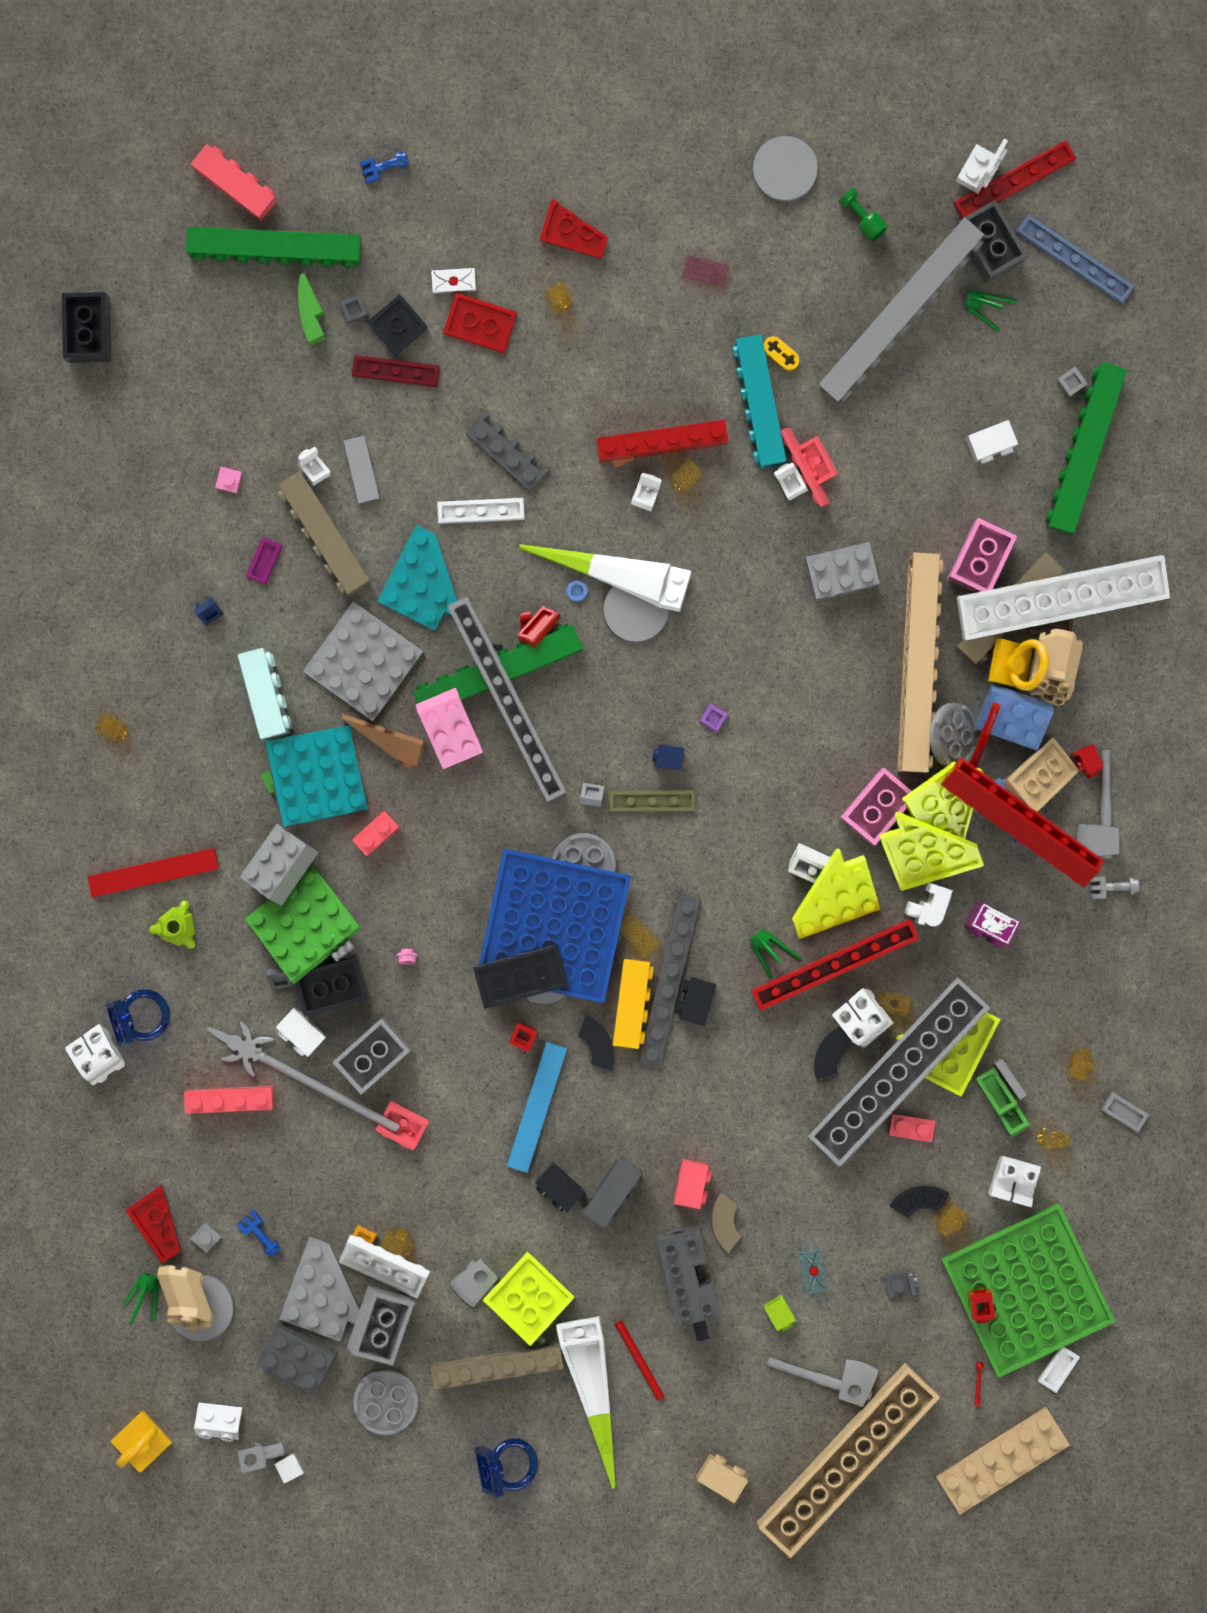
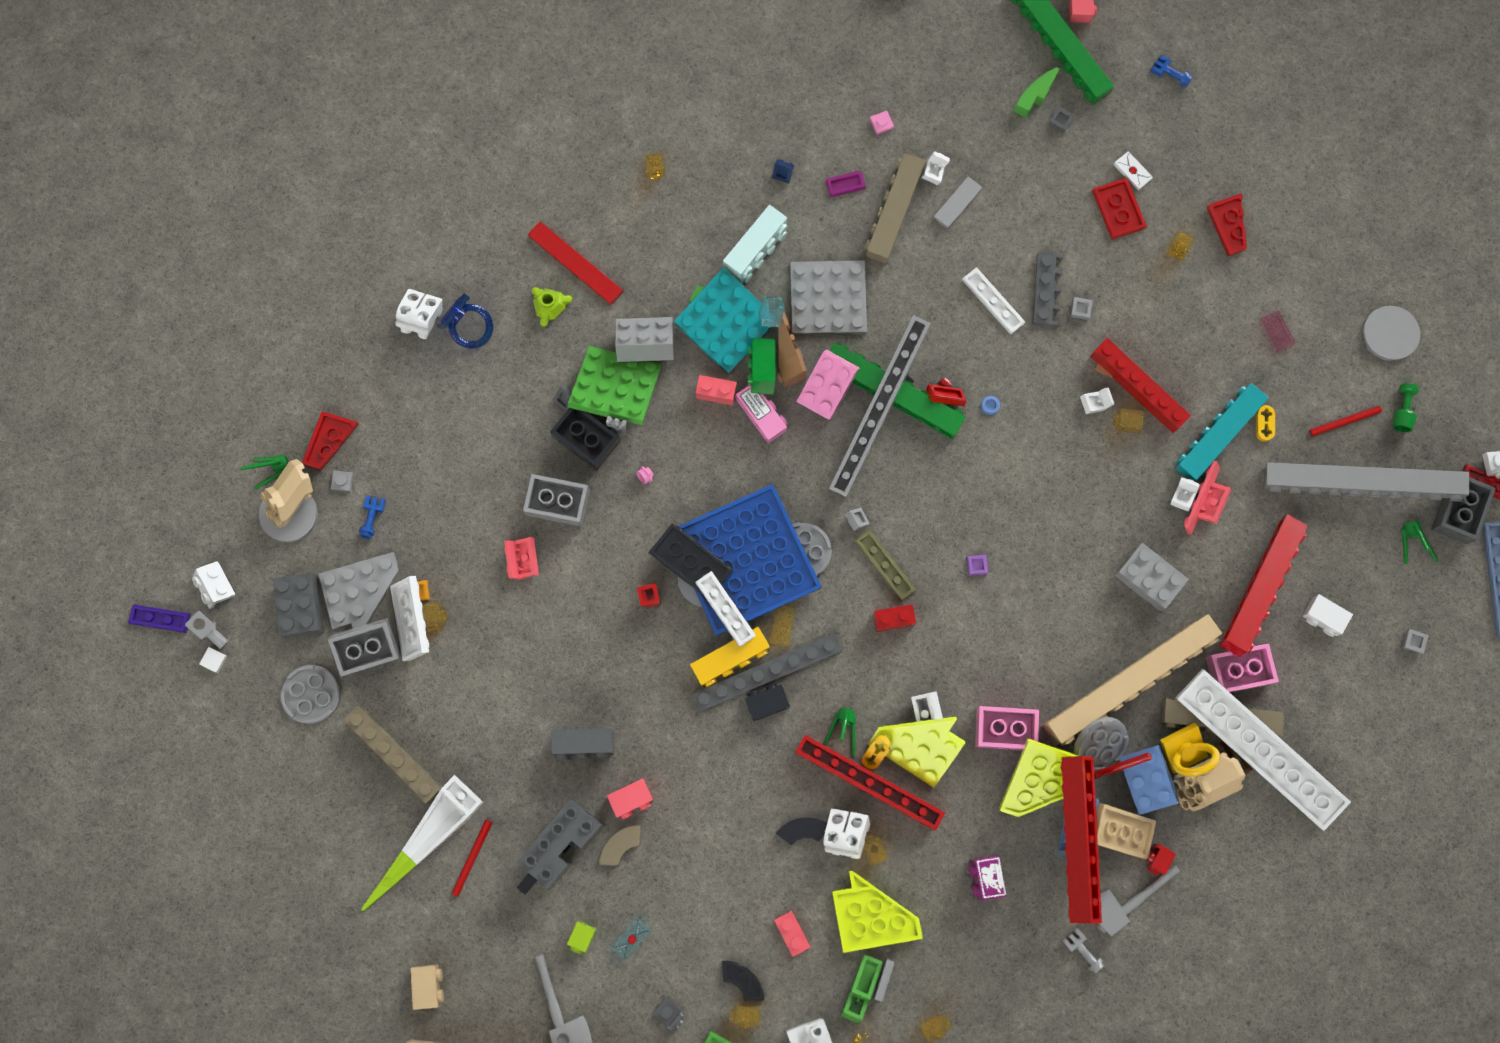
camera: 55 degrees right, 10 degrees down
yellow tile [110,1411,173,1473] -> none
coral brick [184,1086,275,1114] -> none
light grey piece [207,1022,400,1133] -> none
white brick [276,1007,327,1057] -> none
dark red tile [352,354,440,388] -> none
black plate [367,294,428,356] -> none
teal wing [377,525,457,631] -> none
light grey piece [449,1258,547,1346] -> none
clear blue tile [474,1438,538,1498] -> none
neon yellow plate [482,1252,574,1346] -> none
dark azure tile [507,1042,567,1173] -> none
white plate [519,544,691,612] -> none
black brick [535,1162,585,1213] -> none
black tile [578,1016,614,1071] -> none
light grey tile [604,586,668,642] -> none
dark blue brick [652,745,684,770] -> none
light grey brick [808,977,991,1167] -> none
neon yellow wing [880,812,984,891] -> none
white hips [904,883,953,926] -> none
green brick [1044,361,1127,536] -> none
none -> dark purple tile [128,604,191,633]
none -> white tile [695,571,756,647]
none -> bright pink brick [736,385,788,444]
none -> green brick [747,338,775,394]
none -> clear light blue brick [759,296,784,327]
none -> yellow beam [862,735,891,769]
none -> red brick [873,604,916,633]
none -> light grey plate [1070,297,1093,320]
none -> brick [1219,514,1308,657]
none -> red bar [1309,406,1382,437]

